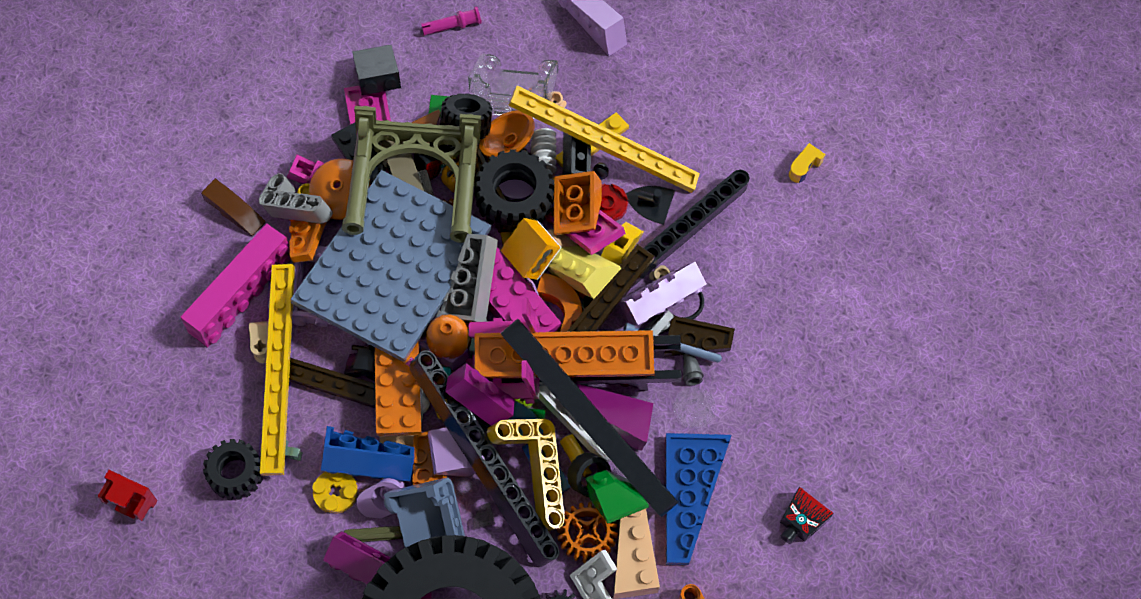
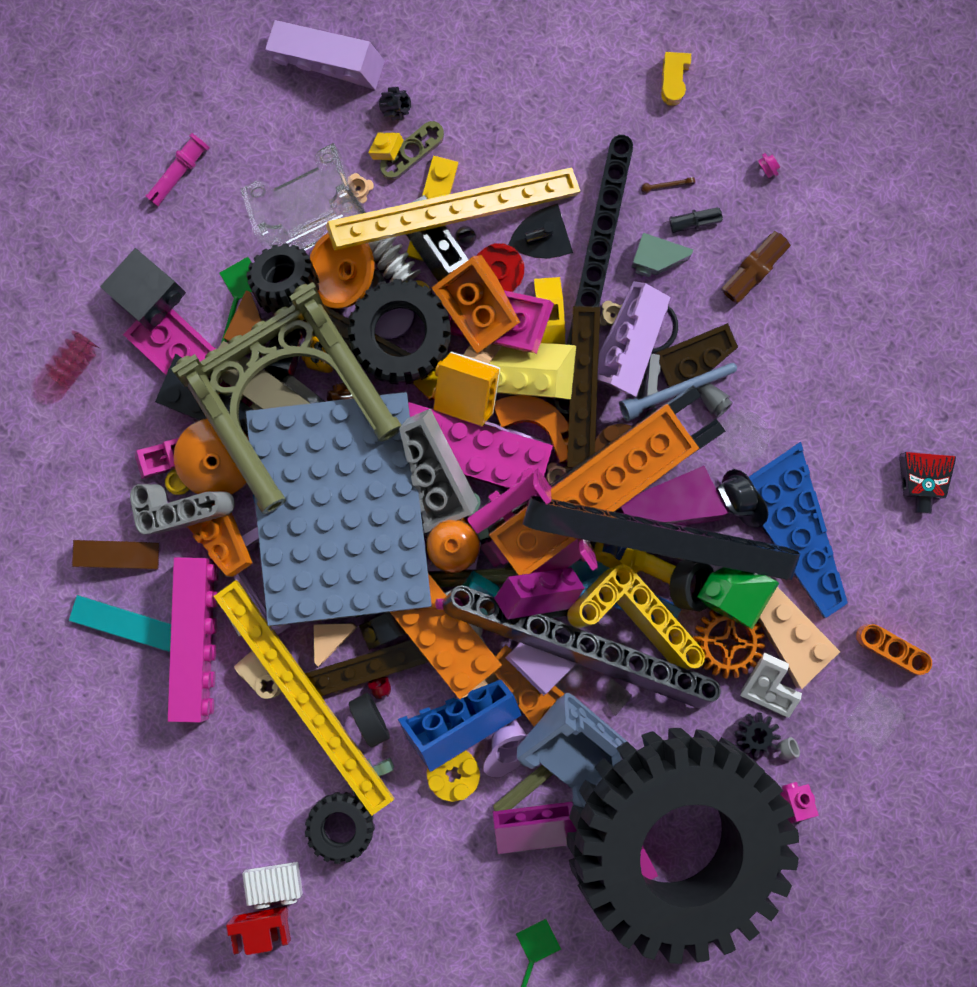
camera: 30 degrees left, 20 degrees up
none -> clear pink piece [44,330,101,390]
none -> teal tile [69,595,171,652]
none -> white brick [242,862,303,909]
none -> light nougat slope [314,623,357,666]
none -> black tyre [349,693,390,748]
none -> yellow plate [368,132,404,160]
none -> dark red hinge [368,676,391,700]
none -> black gear [379,87,411,121]
none -> olive beam [380,121,444,180]
none -> yellow leg [594,542,646,573]
none -> sand green slope [631,233,693,277]
none -> reddish brown hinge [641,177,696,193]
none -> black axle [669,207,723,233]
none -> black piece [716,469,769,527]
none -> reddish brown piece [721,231,791,304]
none -> dark pink plate [758,153,781,178]

